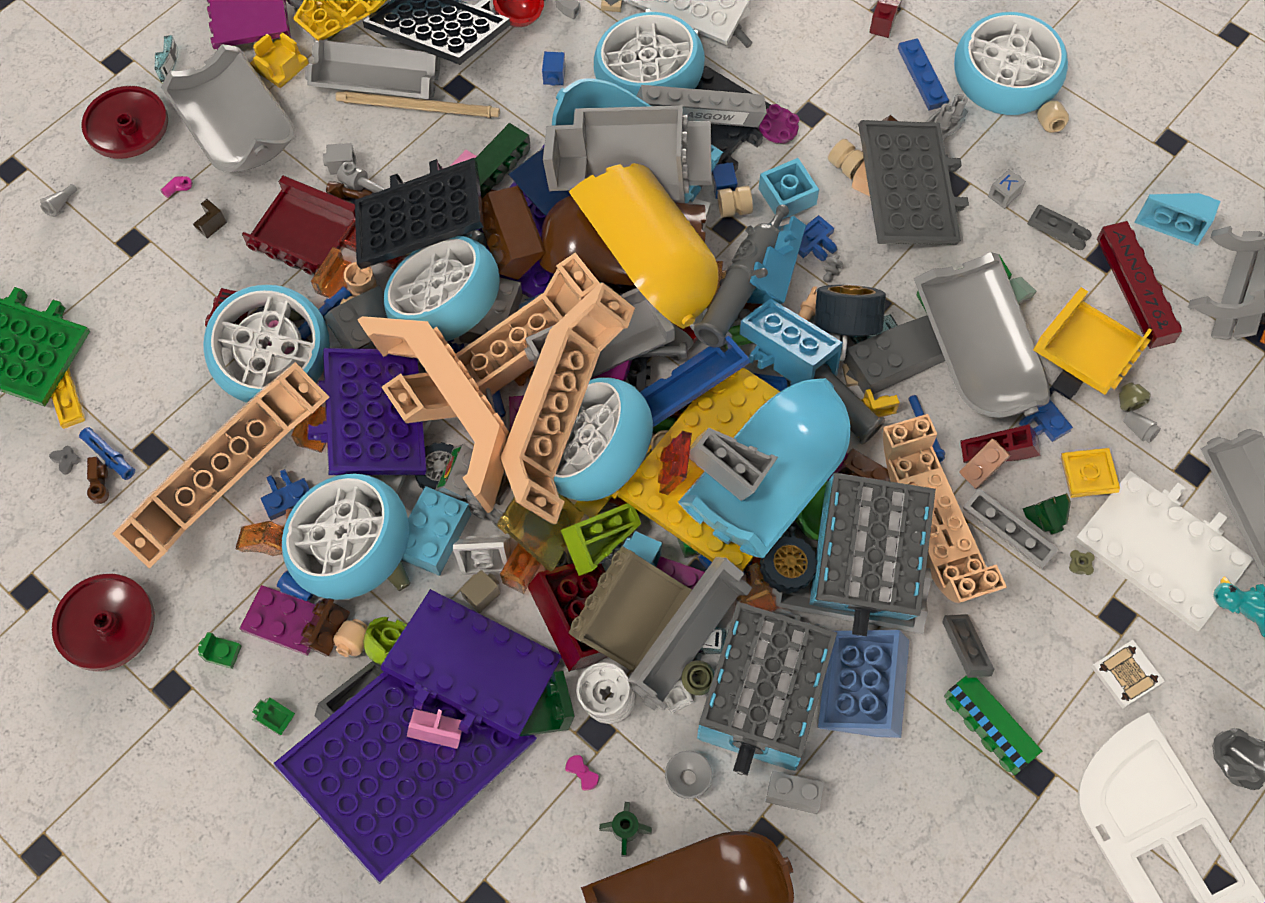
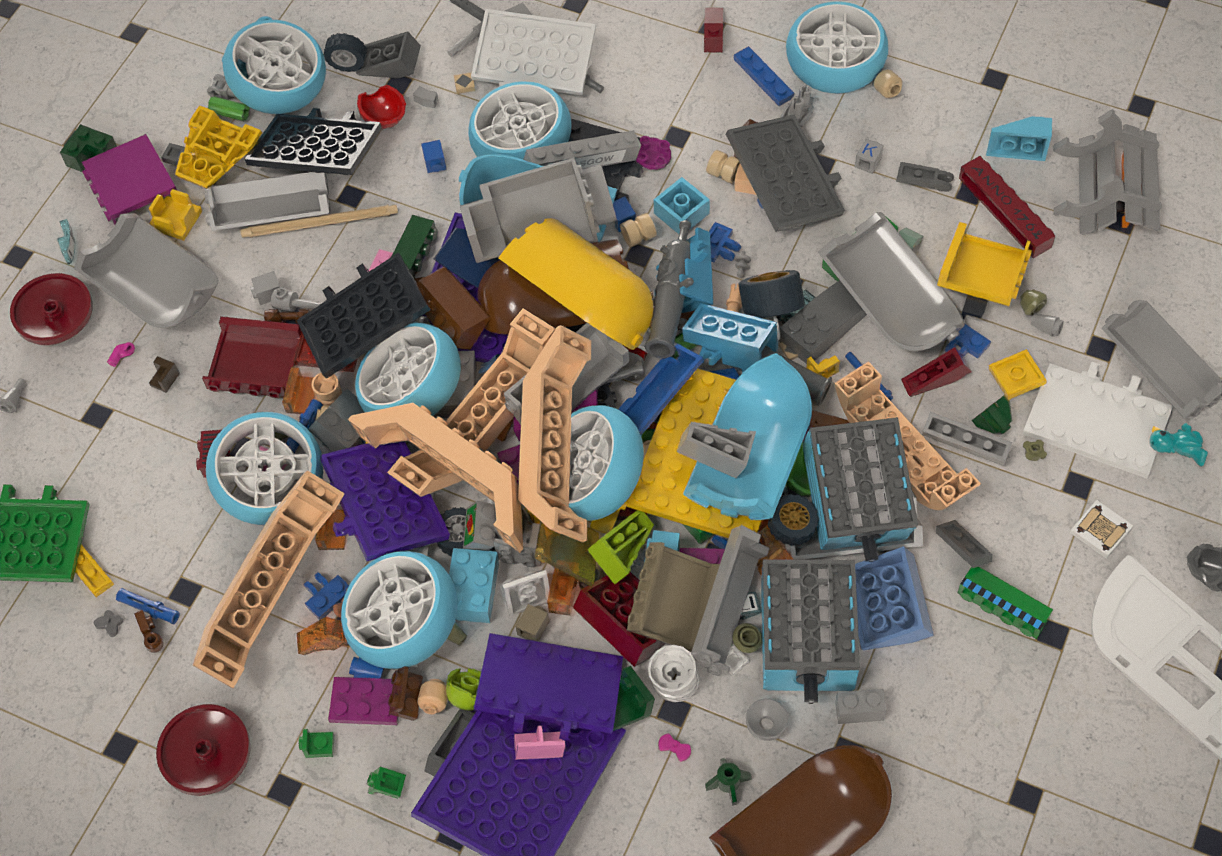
camera: 15 degrees left, 5 degrees down
clear red plate [658,431,692,495] -> none
nougat plate [959,439,1011,489] -> none

